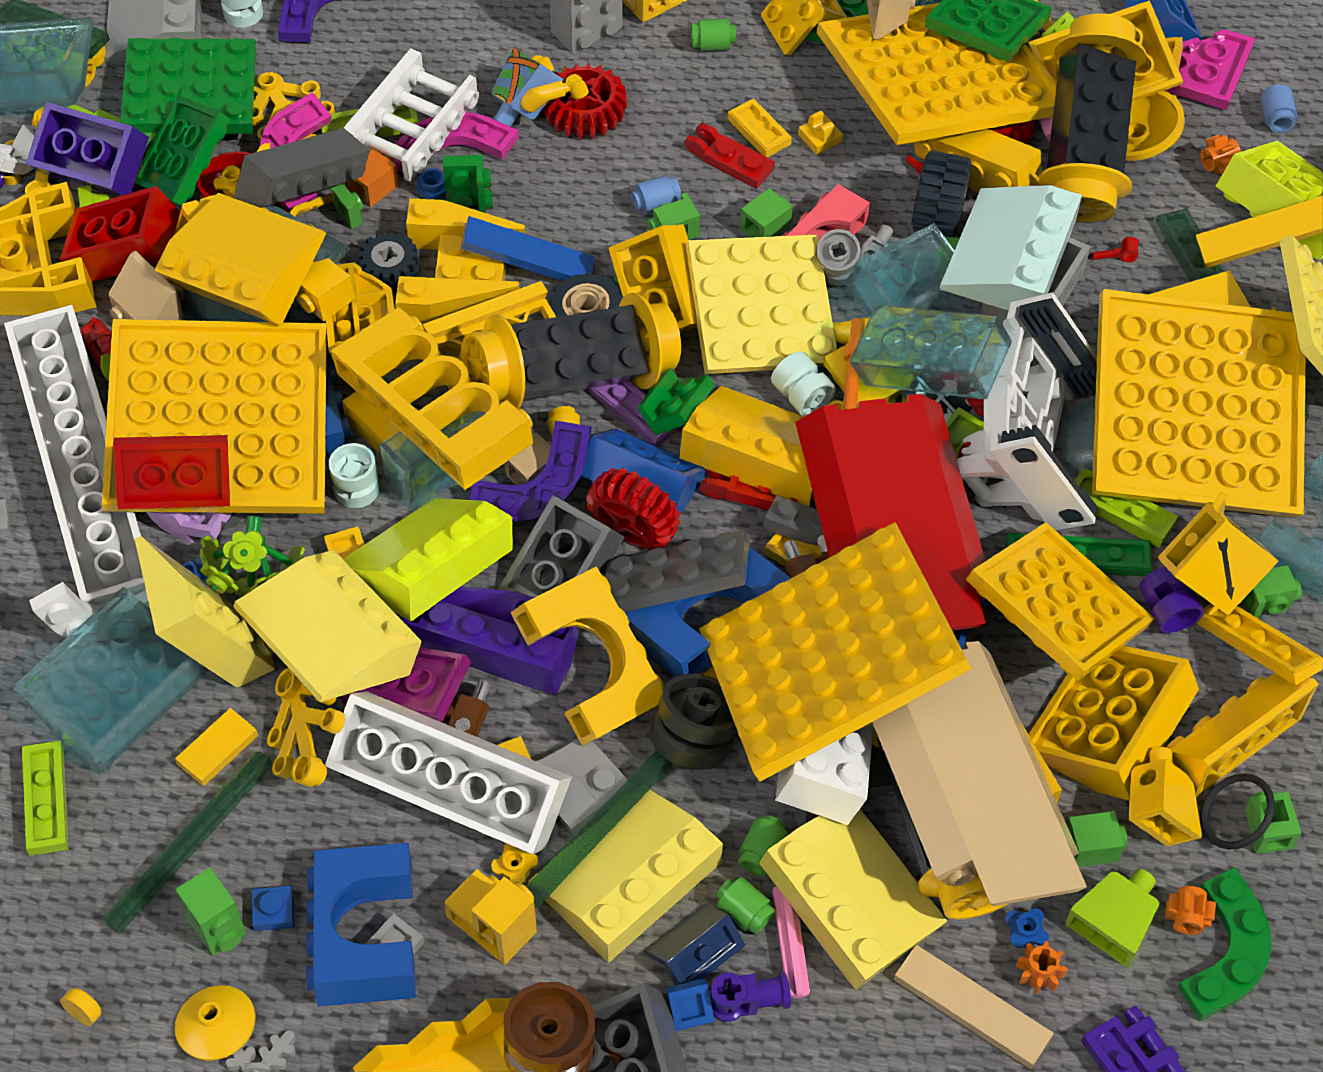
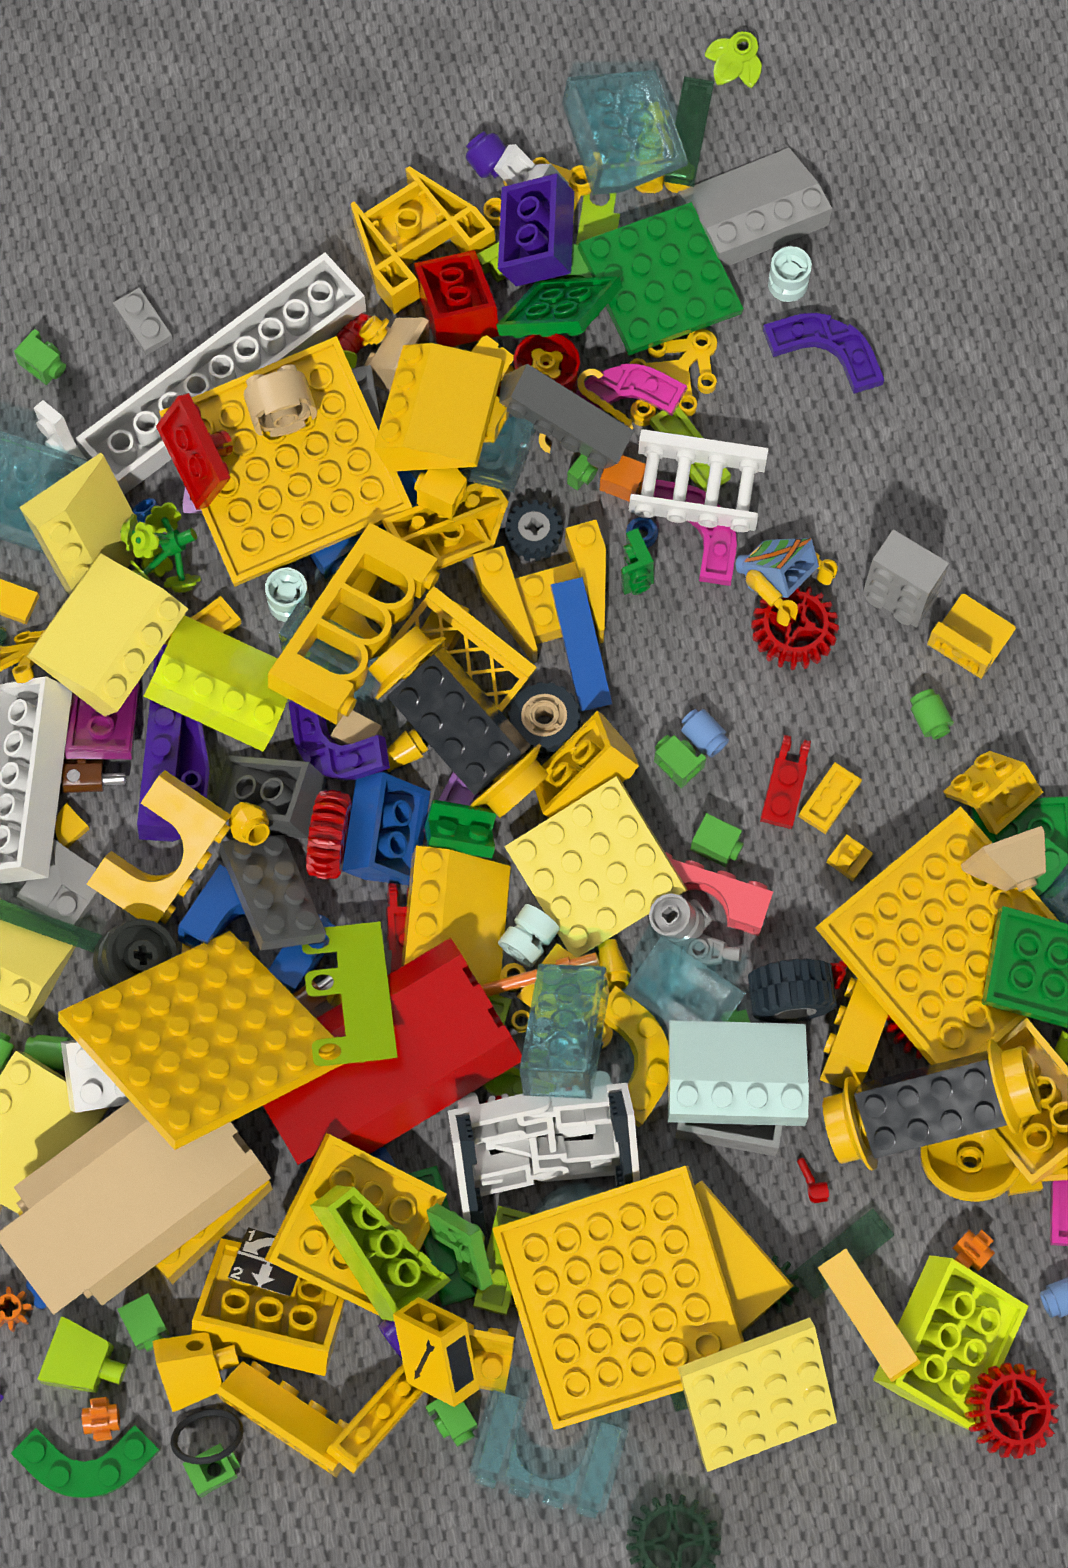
camera: 70 degrees right, 15 degrees up
none -> black sticker [228,1227,298,1296]
none -> yellow rock [229,802,270,846]
none -> tan brick [243,364,317,437]
none -> lime piece [302,921,397,1066]
none -> lime wedge [310,1185,451,1321]
none -> yellow plate [359,315,389,346]
none -> bright green plate [427,1203,493,1291]

